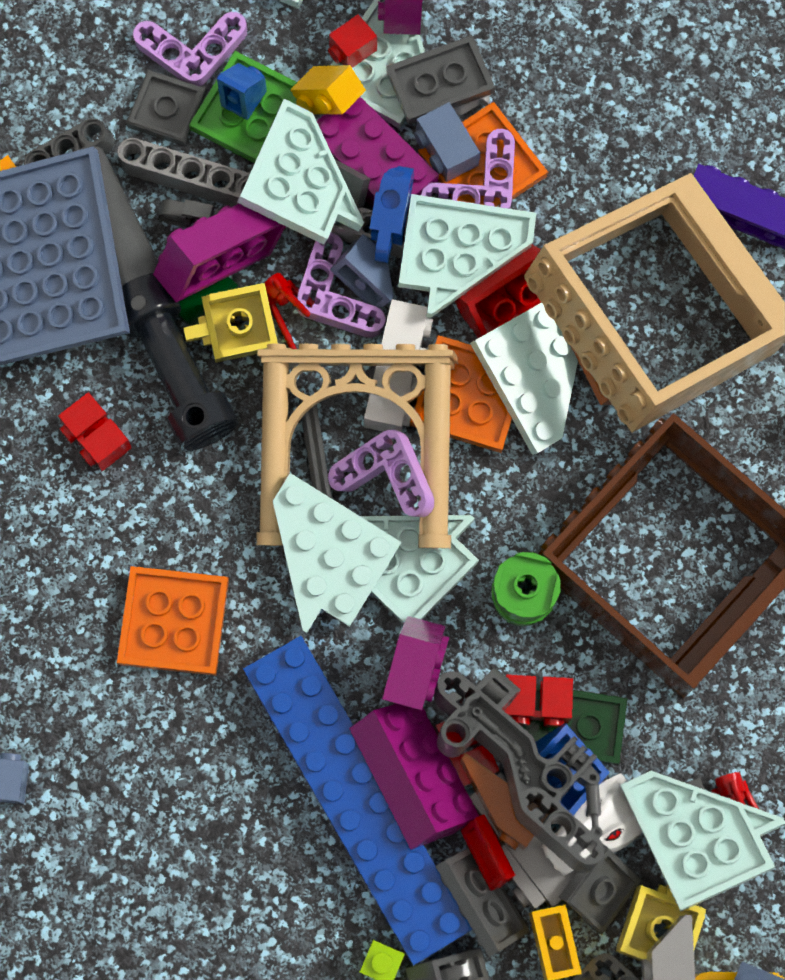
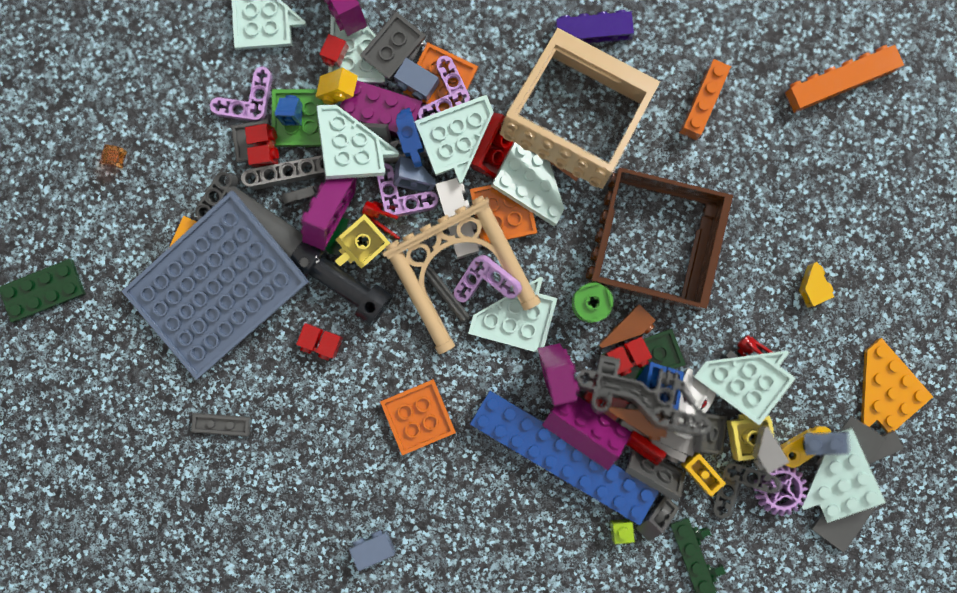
camera: 25 degrees left, 10 degrees up
light aqua wing [273,473,402,633] -> none
none -> red piece [245,124,279,168]
none -> dark orange slope [597,304,656,349]

